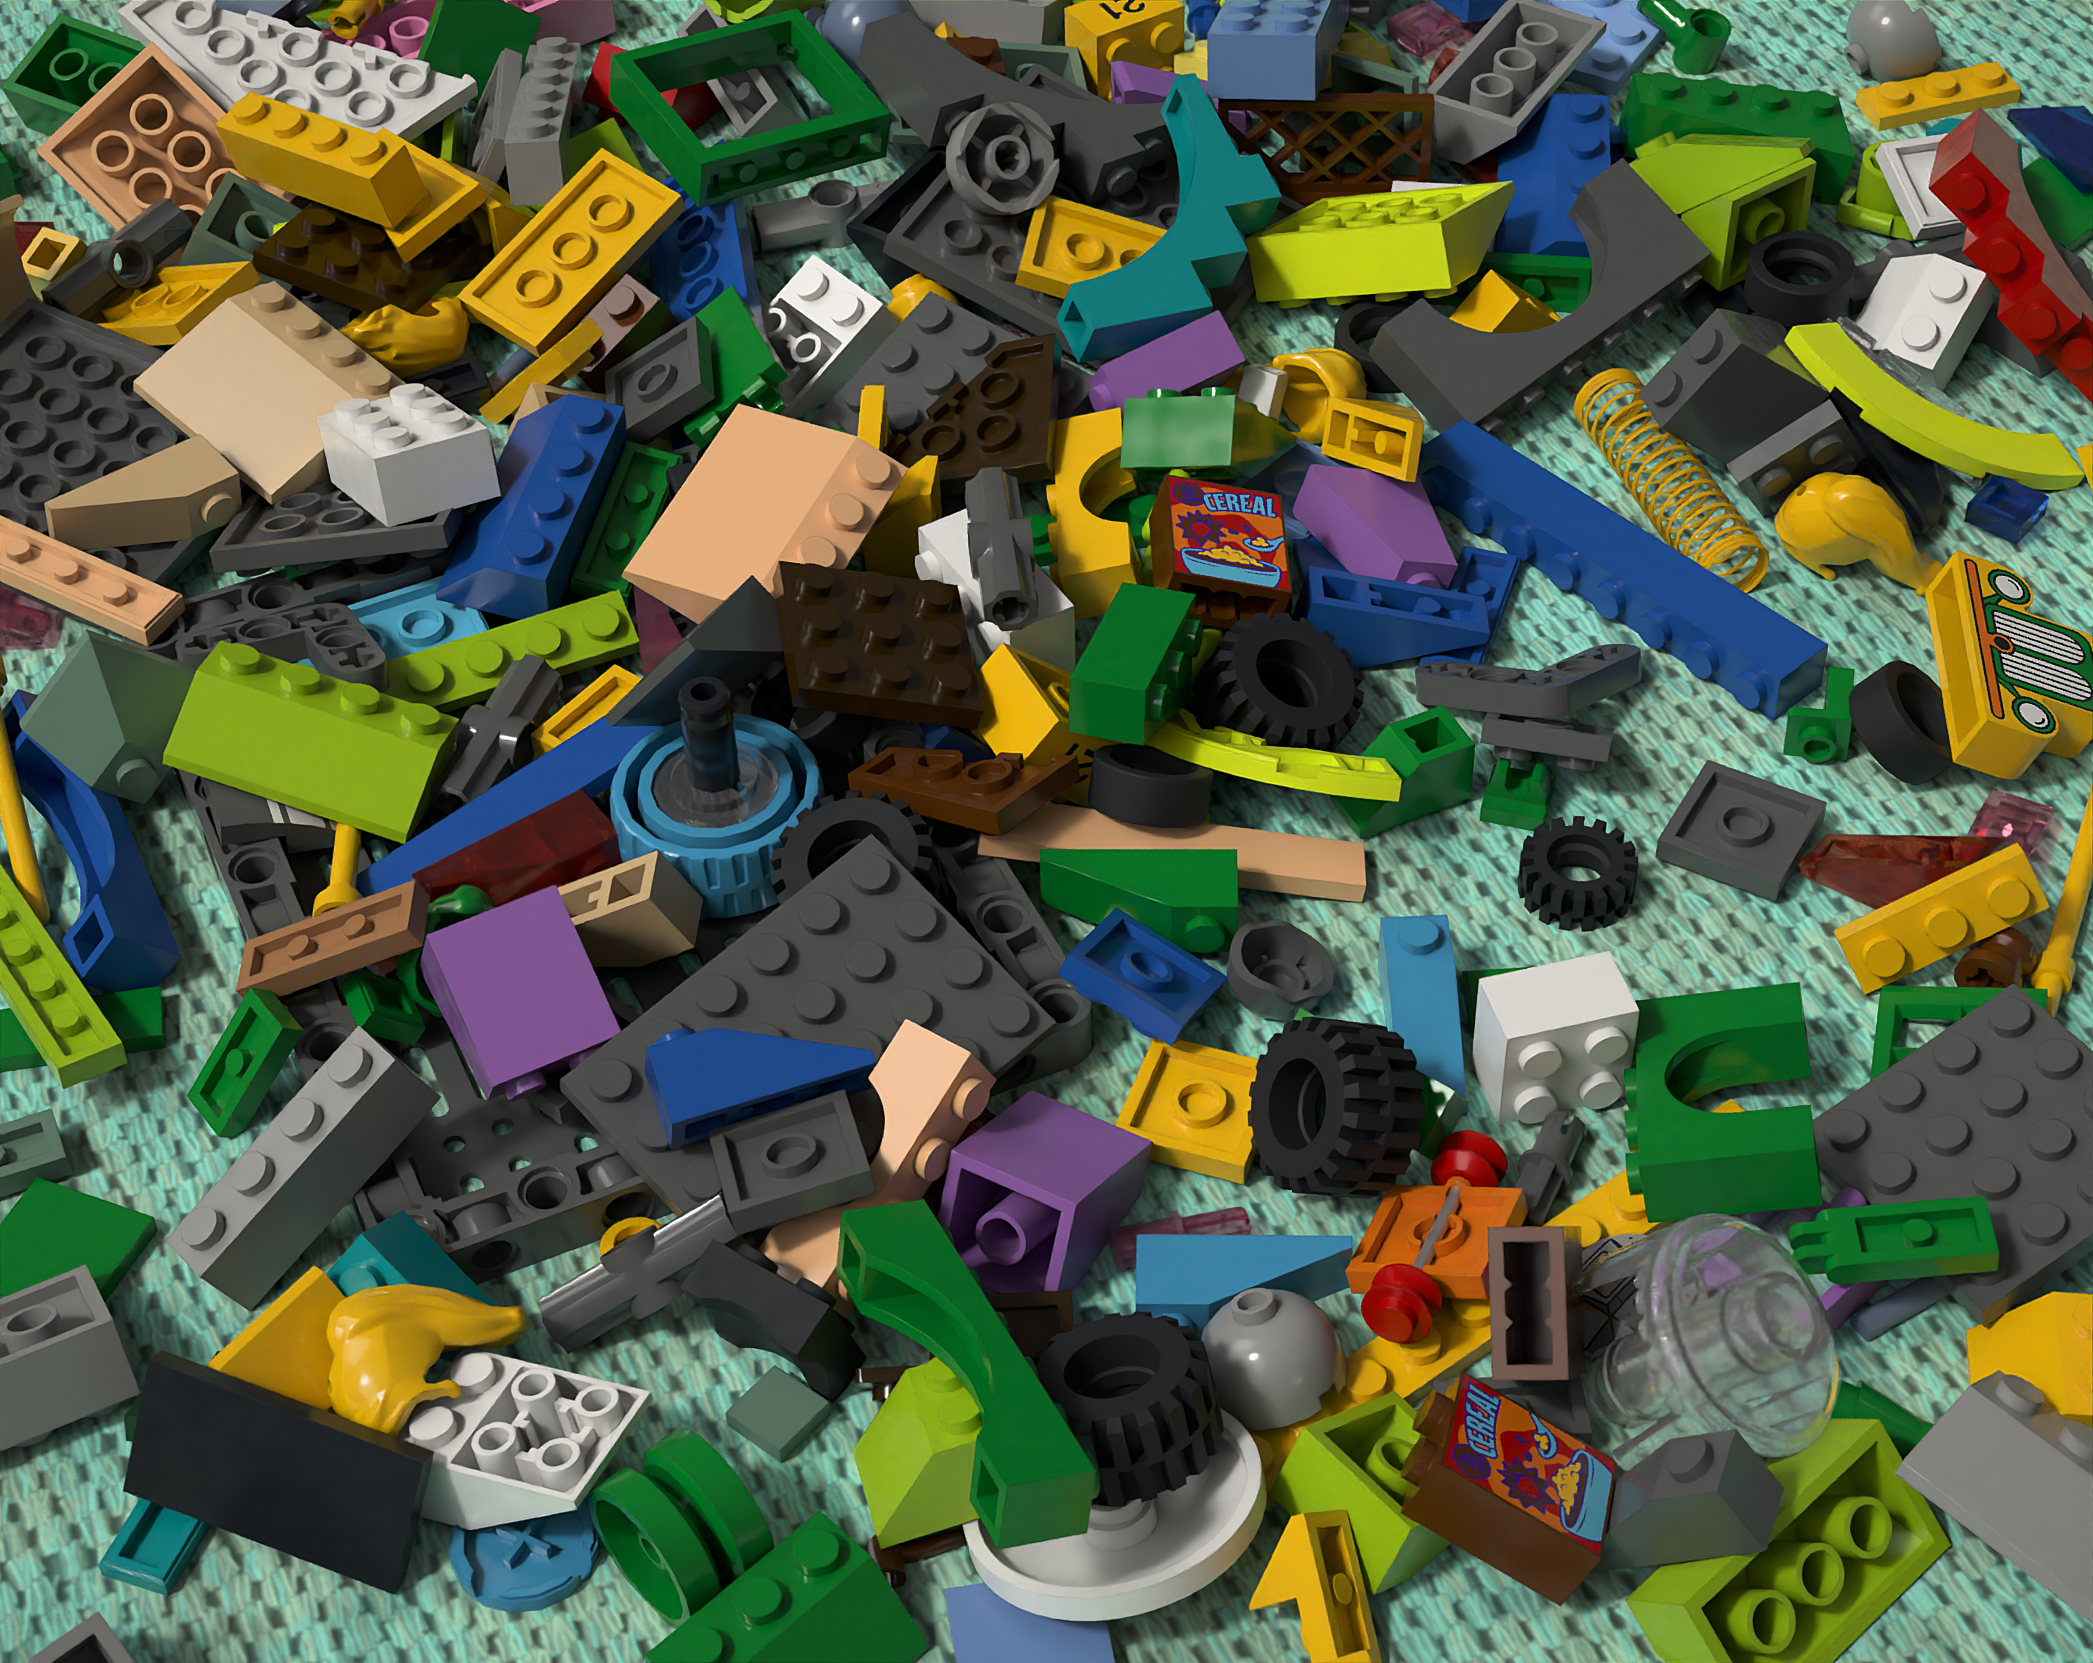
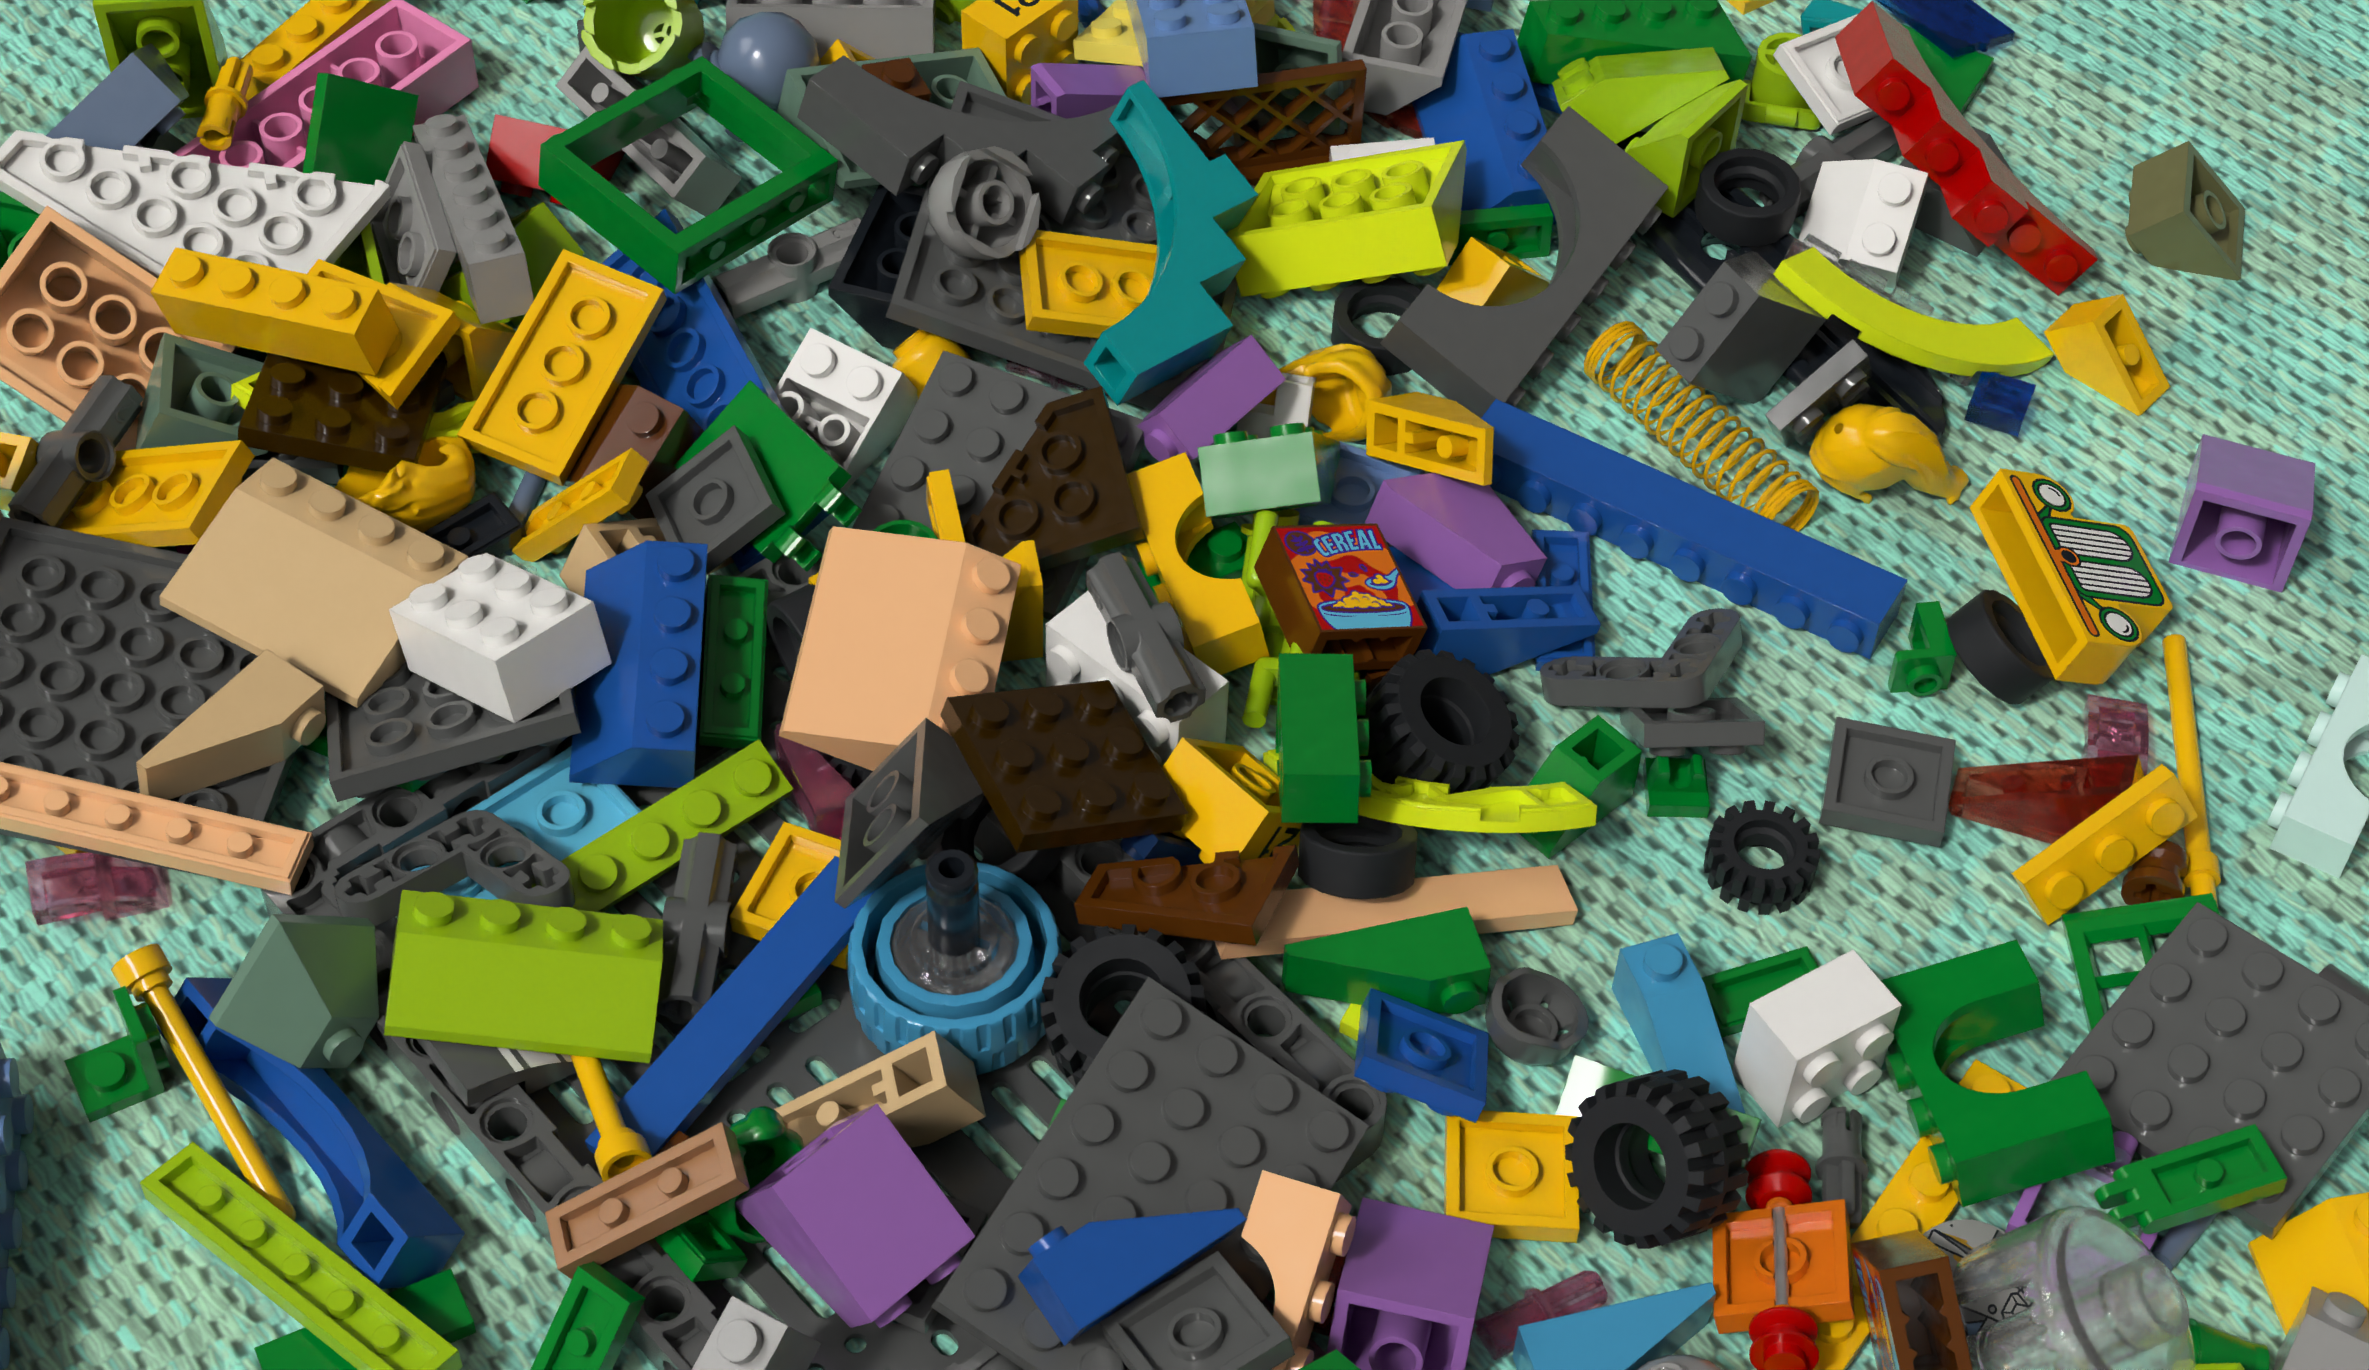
camera: 20 degrees left, 5 degrees up
clear red slope [411,789,622,908] -> none

